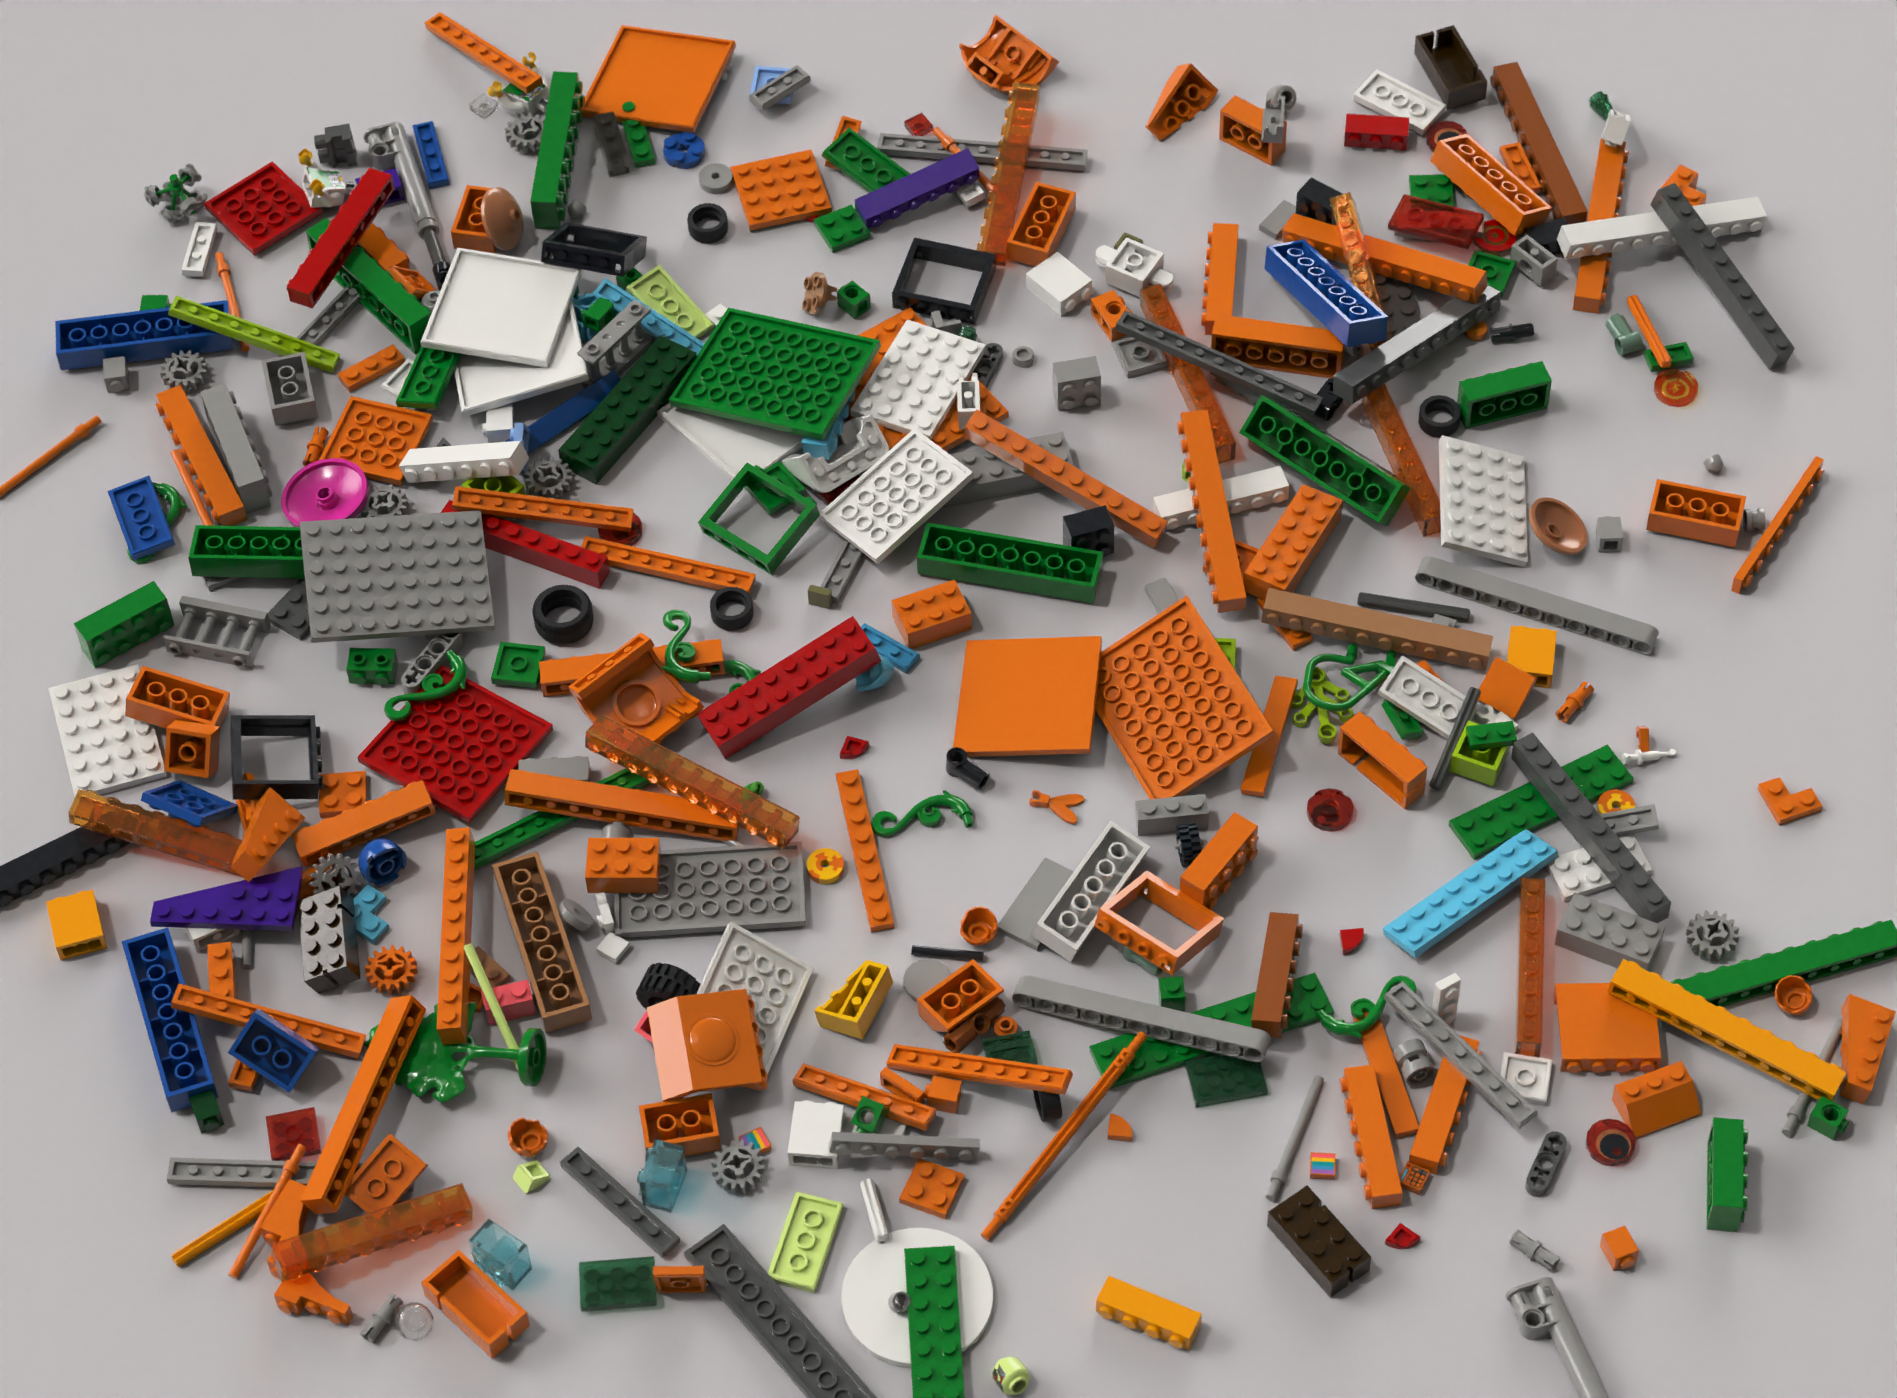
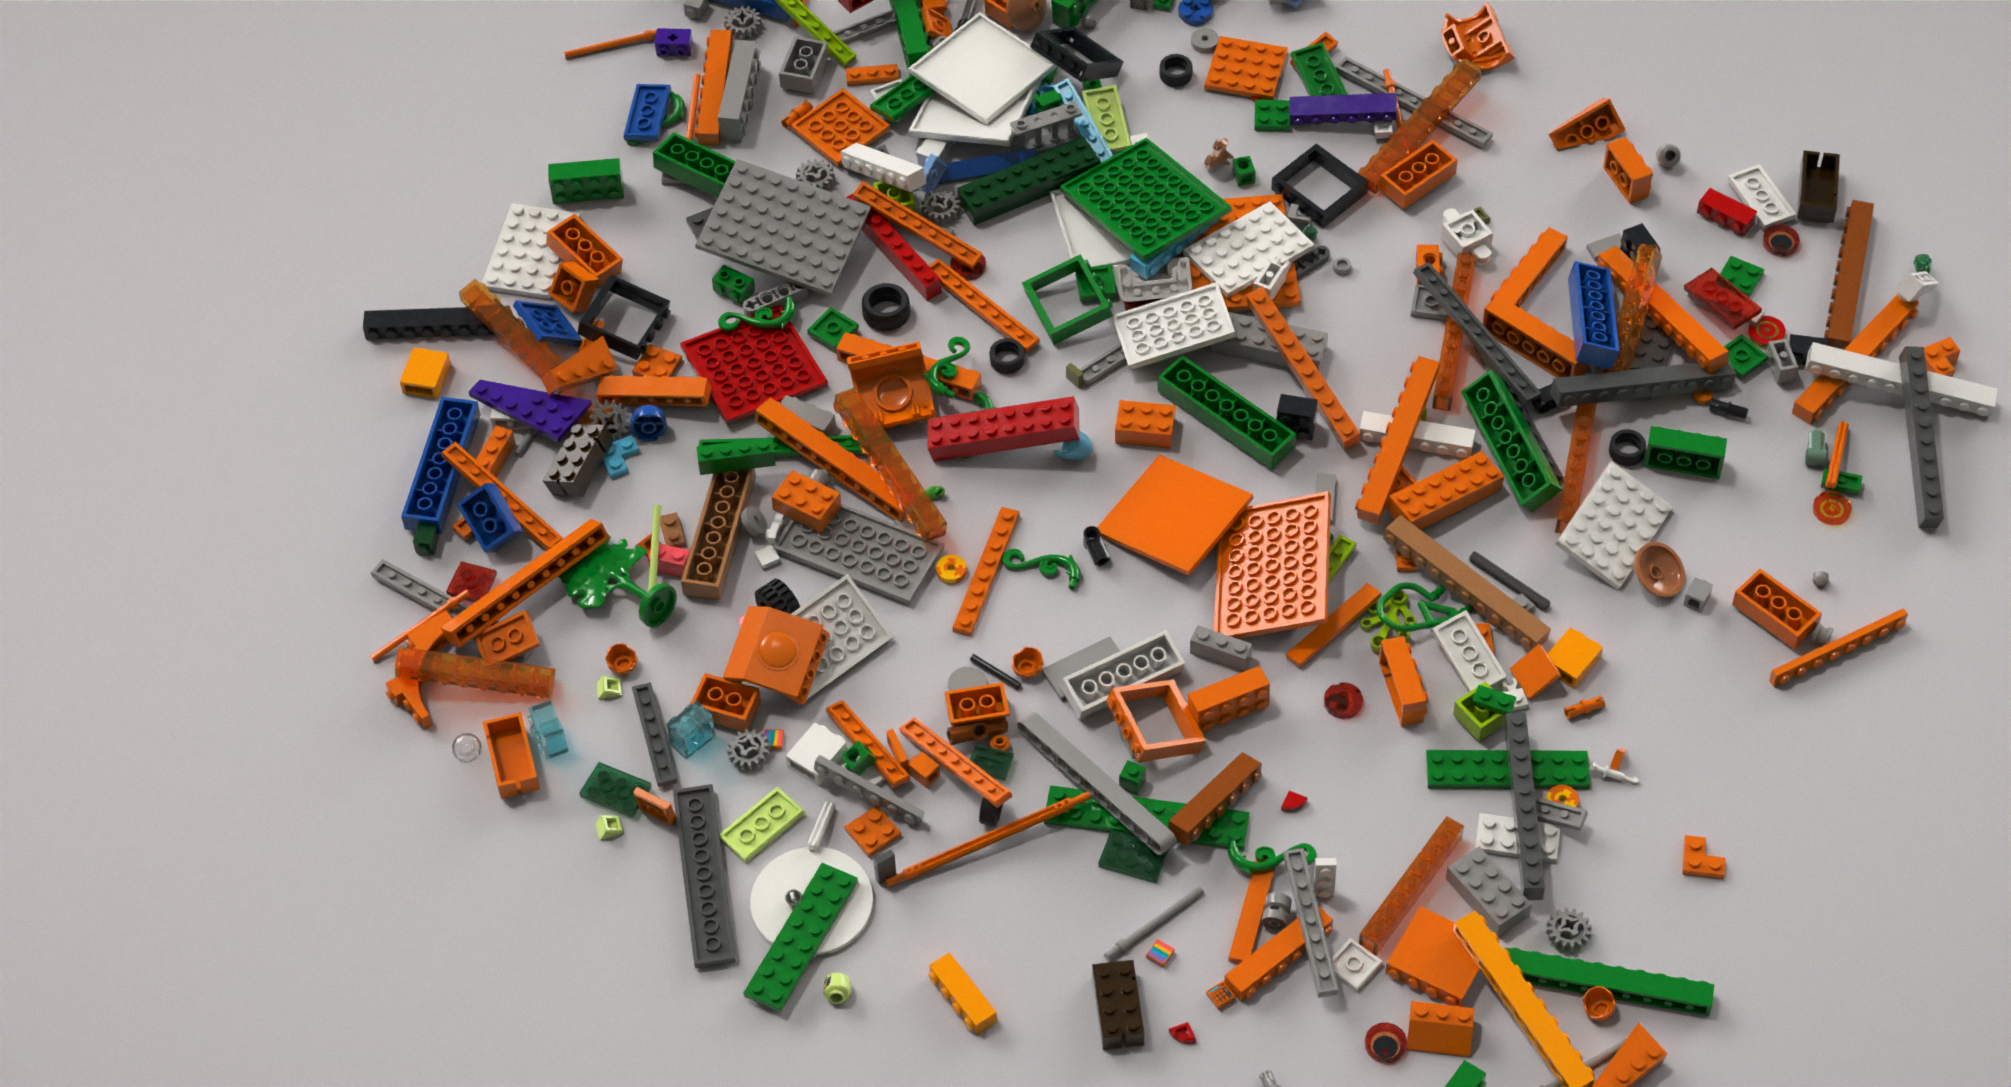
camera: 30 degrees right, 0 degrees up
light grey fence [163,596,271,668] -> none
light orange axle [171,1190,273,1267] -> none
dark pink dish [281,458,369,527] -> none
light grey pin [360,1293,403,1343] -> none
orange gear [365,945,418,995] -> none
orange brick [437,827,475,1045] -> none
yellow wedge [814,960,893,1039] -> none
red tile [840,736,869,759] -> none
dark azure tile [861,623,920,674] -> none
clear red plate [904,113,933,136] -> none
white brick [1026,252,1092,316] -> none
orange piece [1029,790,1084,824] -> none
light grey brick [1053,356,1101,411] -> none
orange tile [1108,1113,1132,1141] -> none
black wheel [1175,823,1203,867] -> none
light grey hinge [1261,96,1285,143] -> none
orange brick [1340,1064,1402,1209] -> none
green plate [1381,699,1424,740] -> none
medium azure plate [1383,829,1558,958] -> none
light grey beam [1415,556,1659,655] -> none
dark grey axle [1429,687,1481,791] -> none
orange brick [1430,134,1552,236] -> none
orange plate [1499,142,1541,193] -> none
dark grey beam [1525,1131,1567,1197] -> none
none -> yellowish green slope [595,815,624,840]
none -> dark purple brick [655,28,693,56]
none -> green brick [696,437,776,475]
none -> dark grey tile [873,850,897,885]

